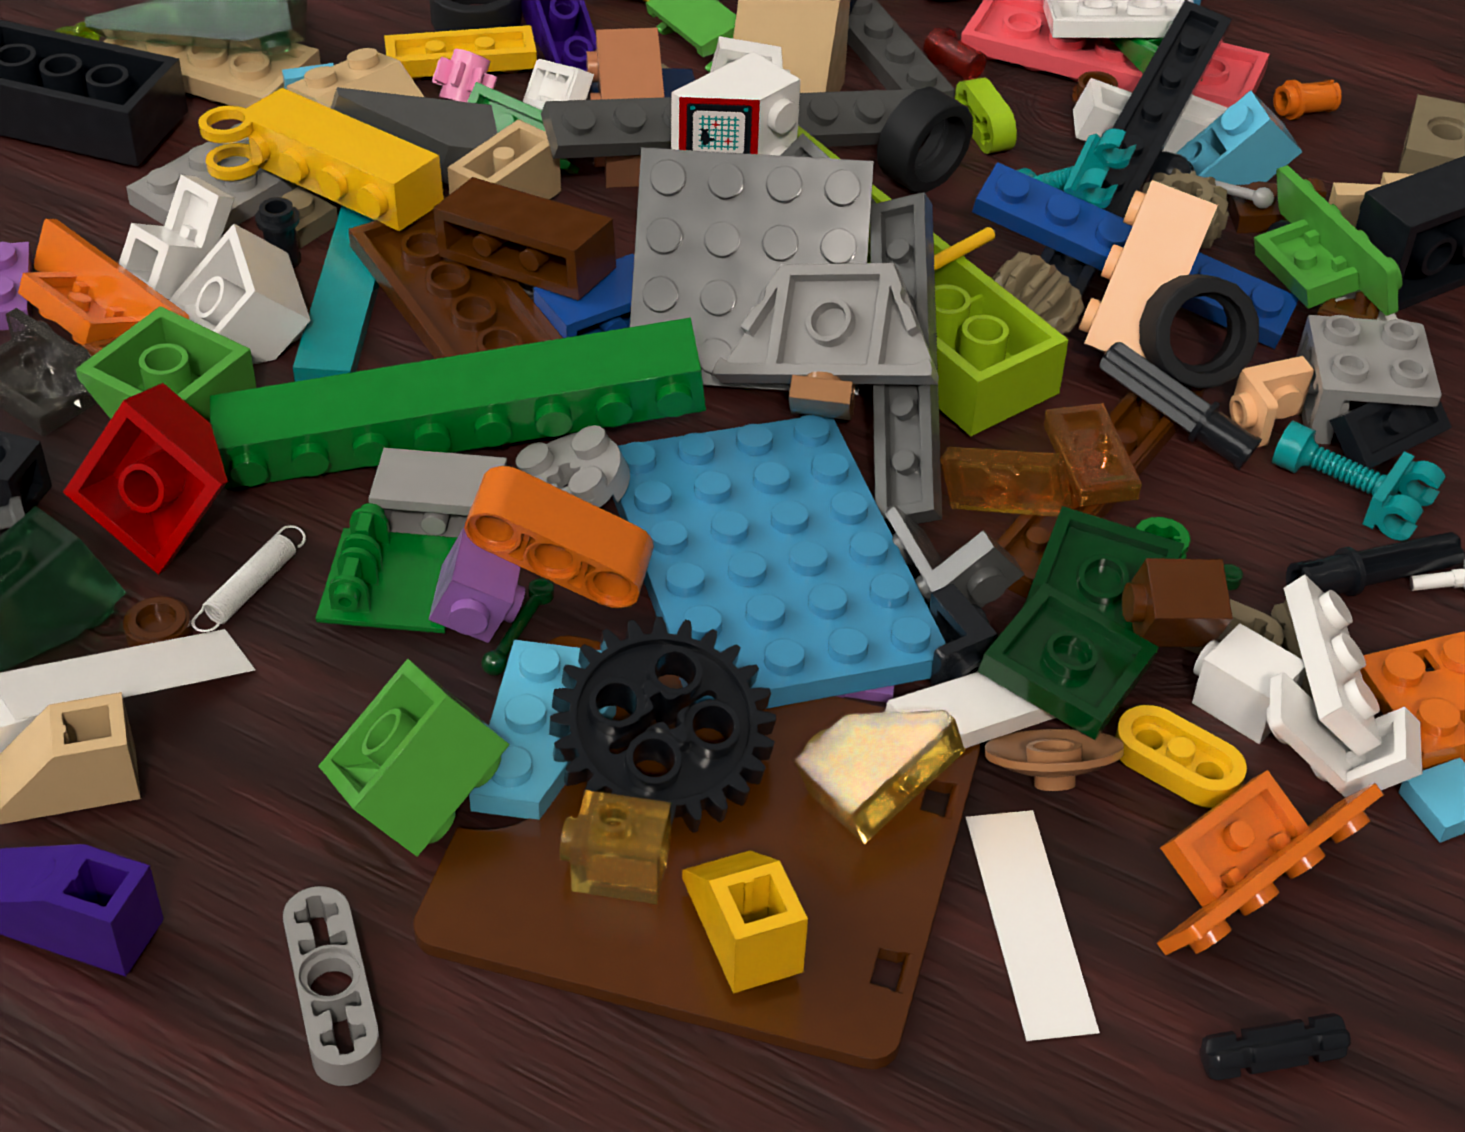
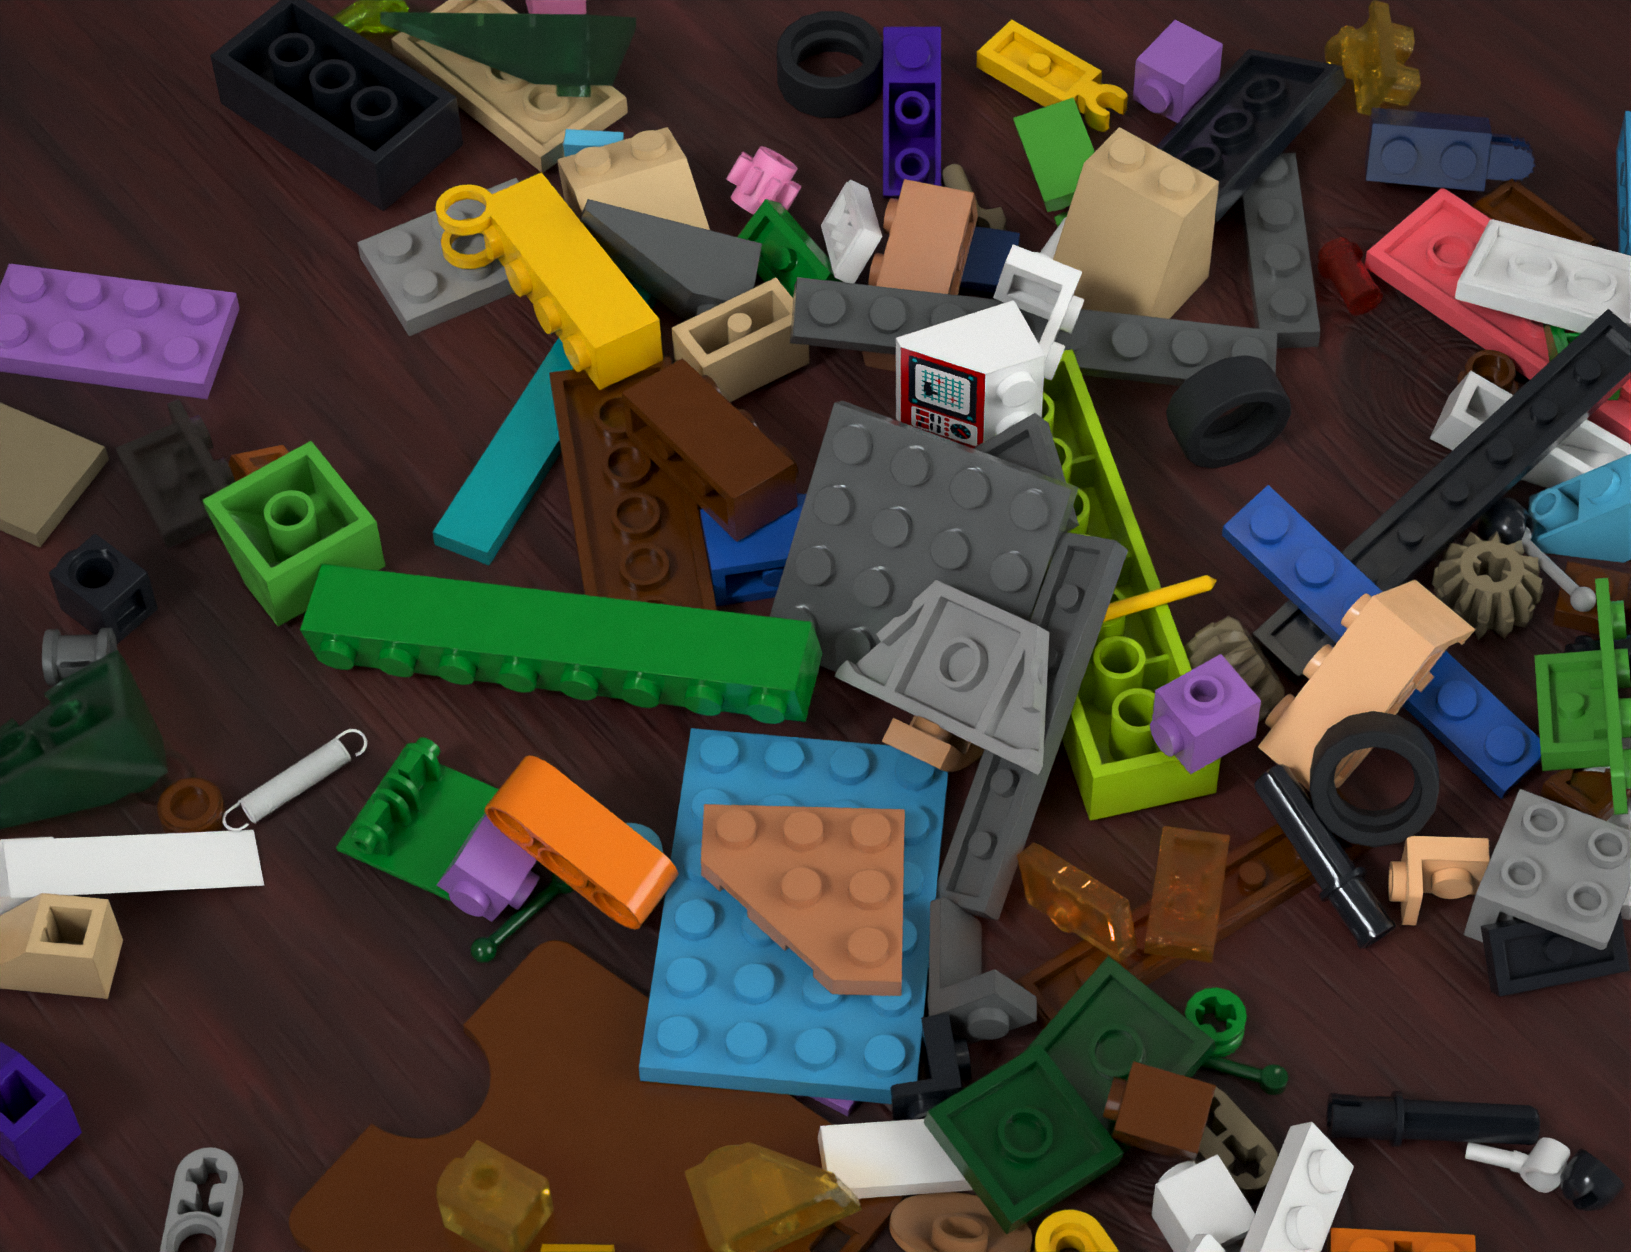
camera: 25 degrees right, 10 degrees up
orange bracket [18,219,189,345] -> none
red slope [63,383,228,575] -> none
white brick [119,175,234,299] -> none
white slope [169,224,310,364] -> none
black pin [255,197,301,269] -> none
dark tan plate [282,187,338,249] -> none
bright green slope [318,659,510,857] -> none
light grey brick [368,448,507,538] -> none
yellow plate [384,25,537,81] -> none
medium azure wing [469,640,616,820] -> none
light grey plate [515,425,630,508] -> none
black gear [549,617,776,836] -> none
lime beam [955,77,1017,154] -> none
teal bar [1017,129,1136,208] -> none
teal bar [1272,420,1446,541] -> none
none -> nougat plate [701,804,905,996]
none -> medium lavender brick [1150,654,1261,774]

